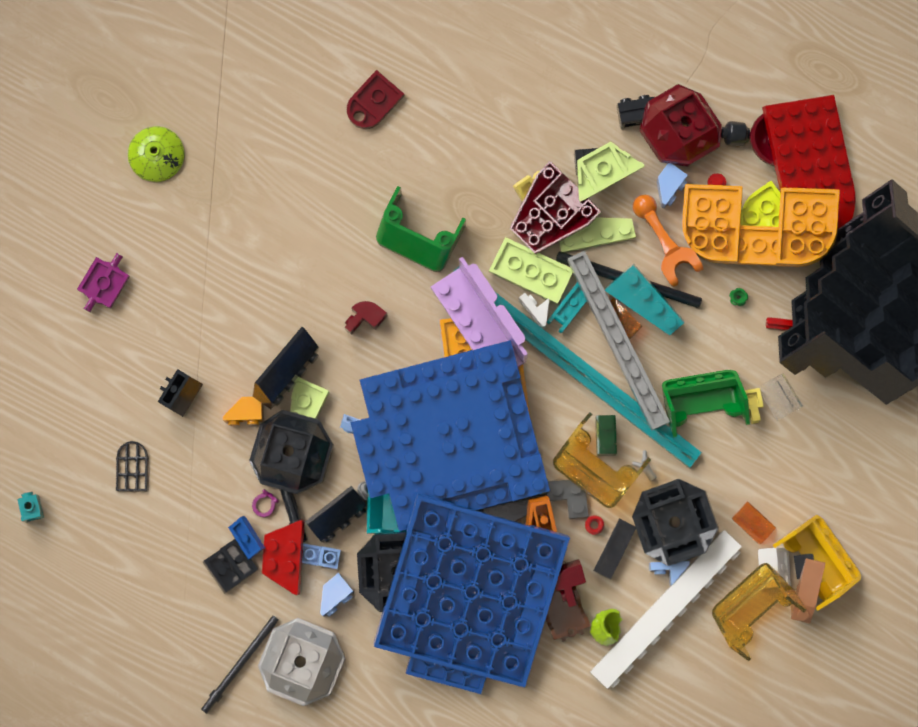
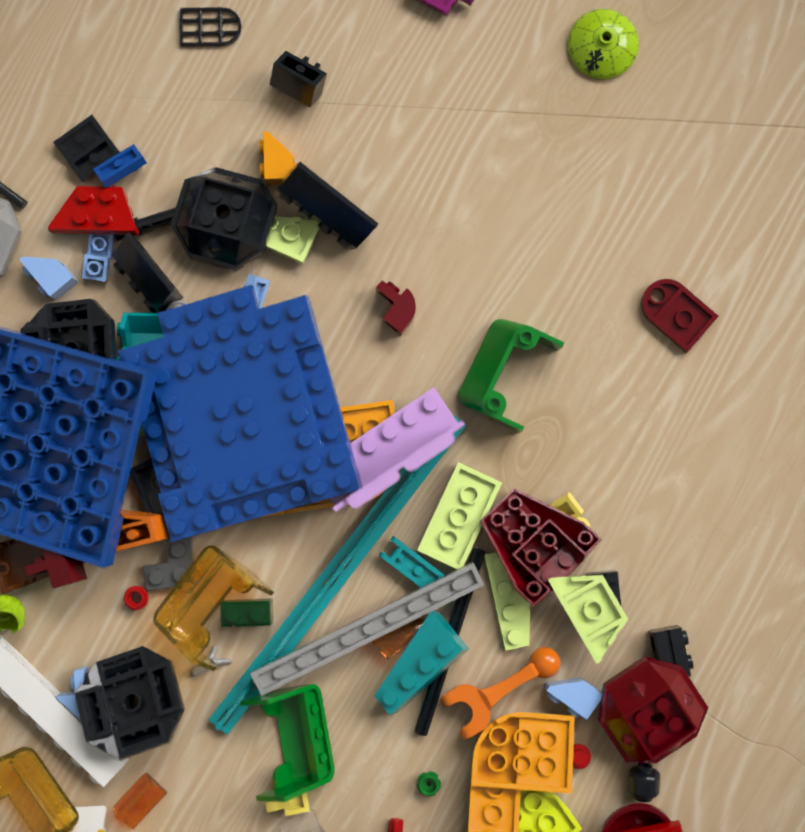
camera: 85 degrees right, 5 degrees up
magenta piece [252,489,279,517] -> none
white slope [519,293,549,329] -> none
black plate [593,518,636,580] -> none

